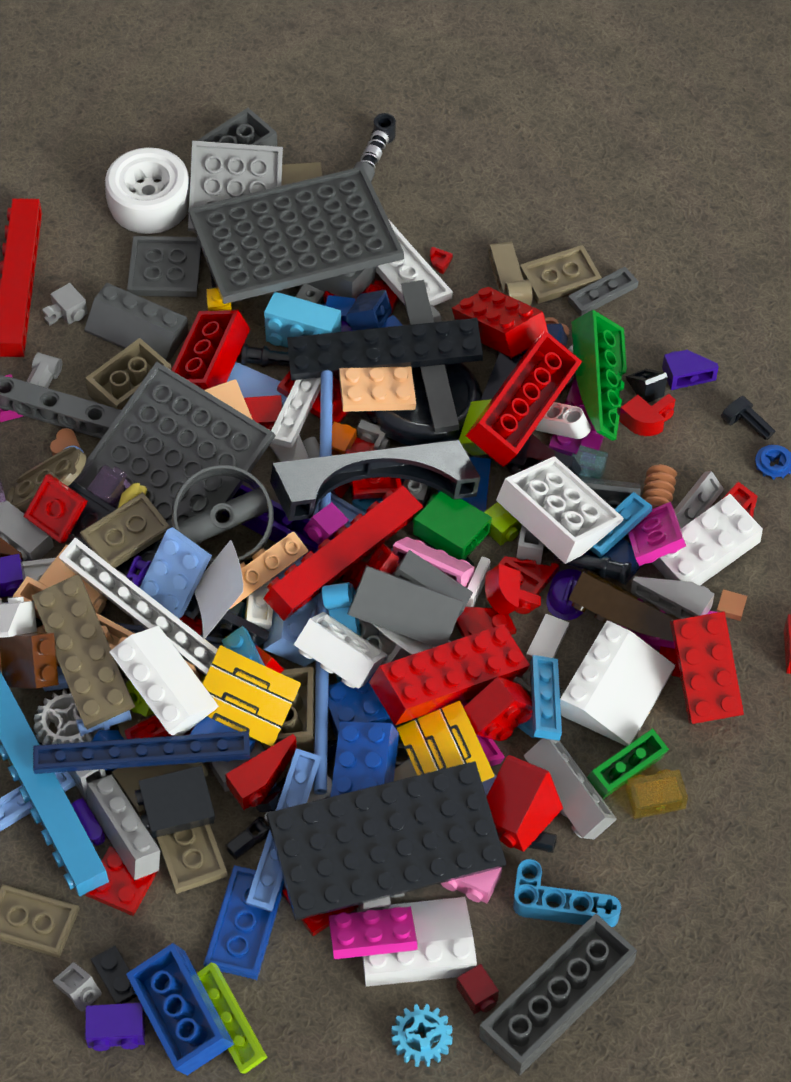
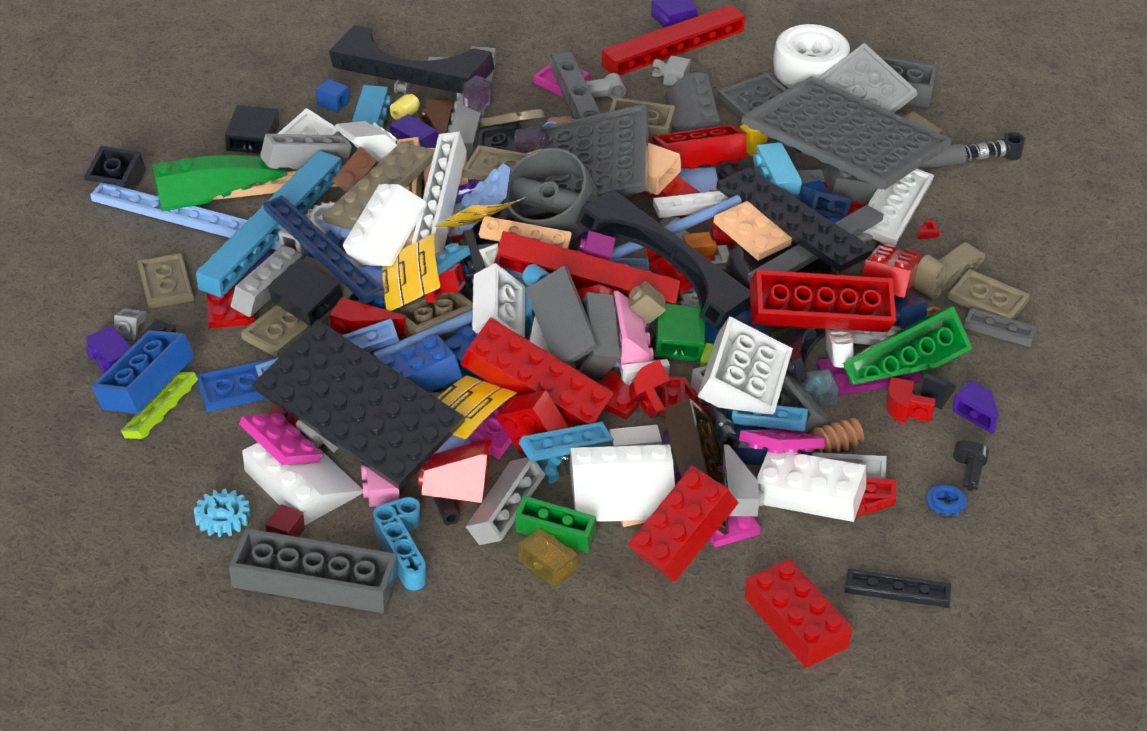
camera: 55 degrees right, 15 degrees down
red tile [23,474,88,544] -> none
nougat tile [717,589,747,621] -> none
none -> dark tan brick [629,281,666,324]

